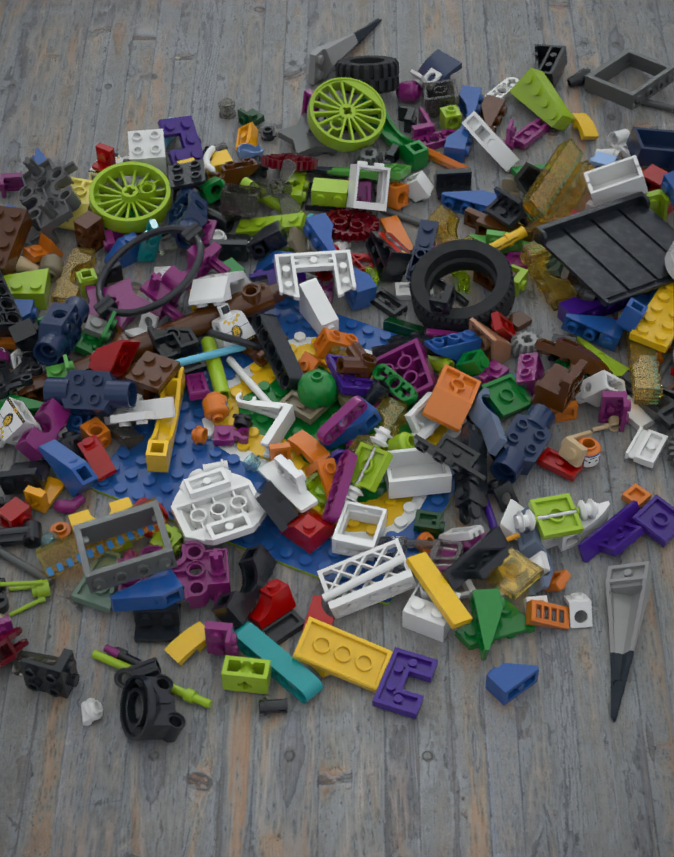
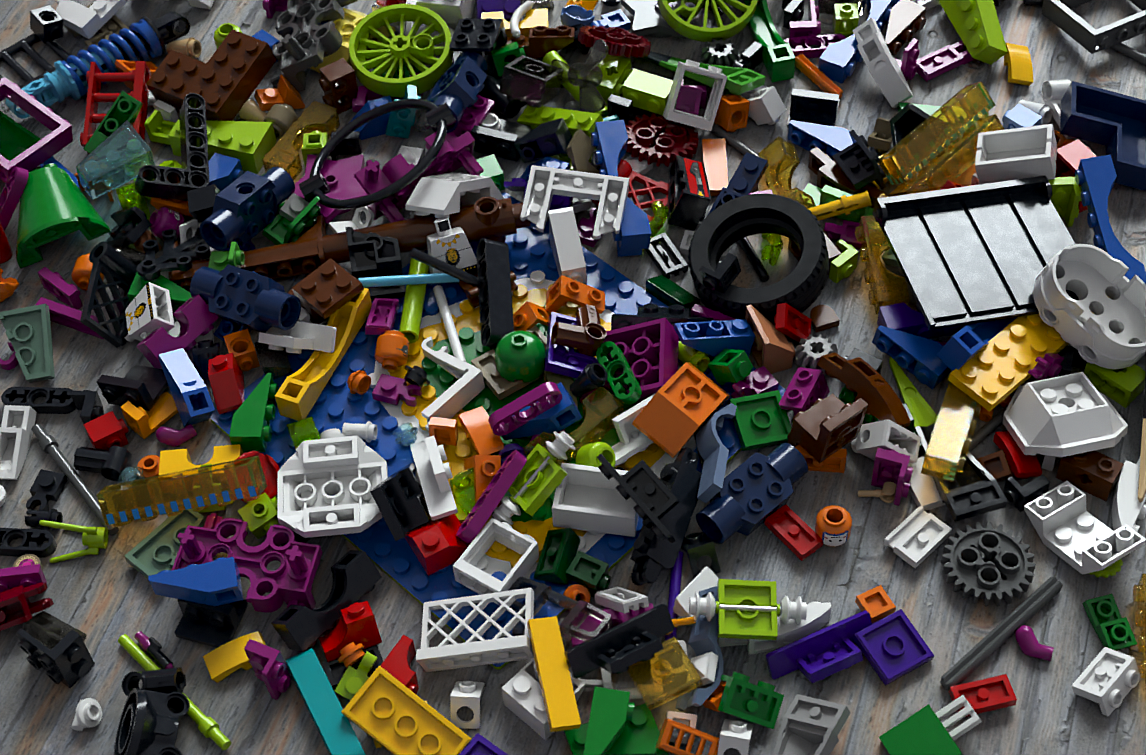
camera: 20 degrees right, 5 degrees up
dark grey window [73,500,178,593] -> none
red slope [88,340,141,378] -> none
lime brick [221,655,272,695] -> none
white bar [321,555,404,602] -> none
tan bracket [558,430,593,468] -> none
none -> green slope [229,373,279,452]
none -> clear neon green bracket [287,417,320,451]
none -> lime plate [334,652,377,701]
none -> orange plate [338,642,365,668]
none -> white bracket [450,681,485,729]
none -> dark green slope [534,528,580,585]
none -> plate [590,9,631,30]
none -> black bracket [607,94,638,125]
none -> green bracket [718,671,784,729]

